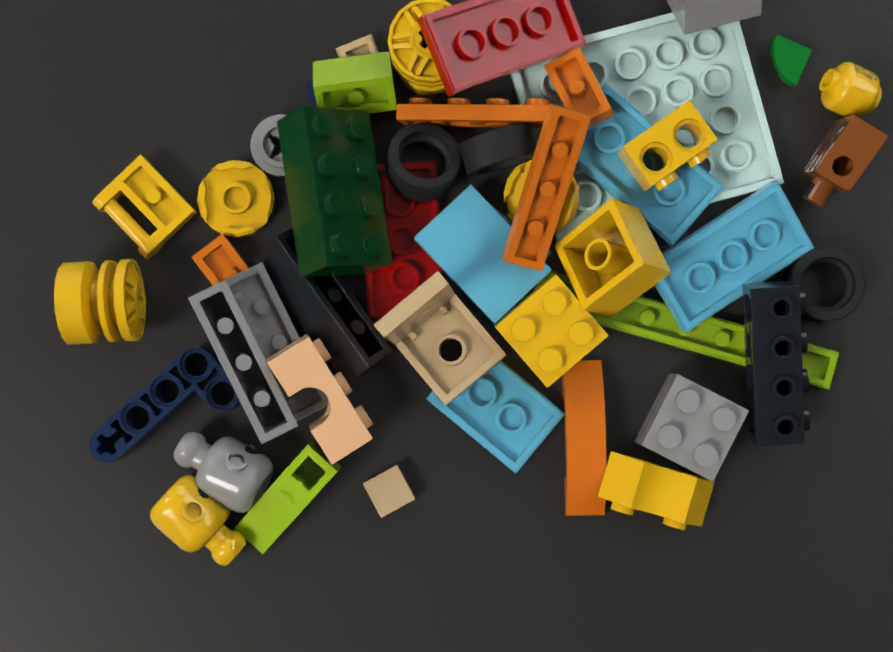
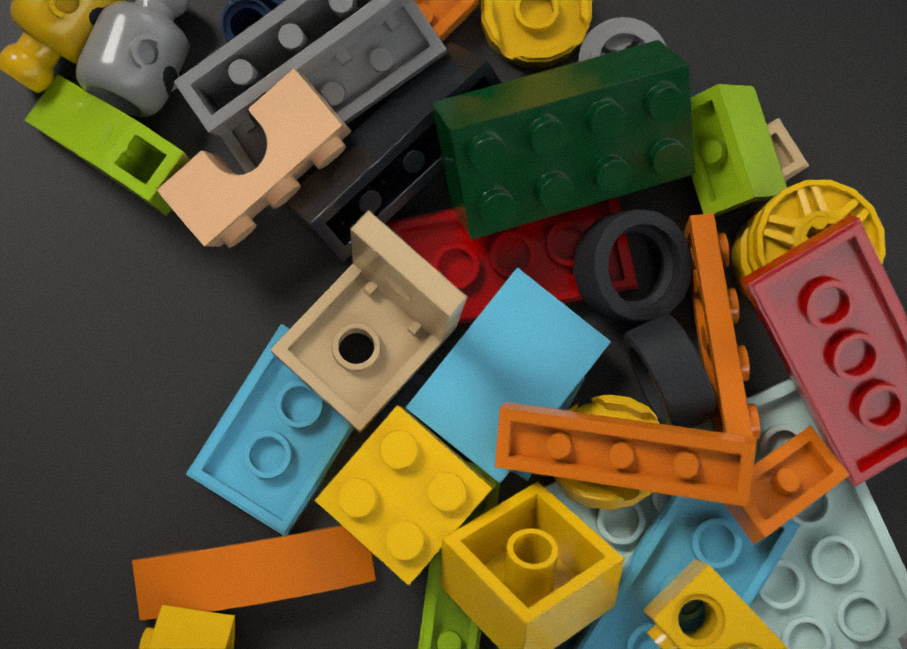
camera: 75 degrees right, 5 degrees down
tan tile [363,464,416,518] -> none

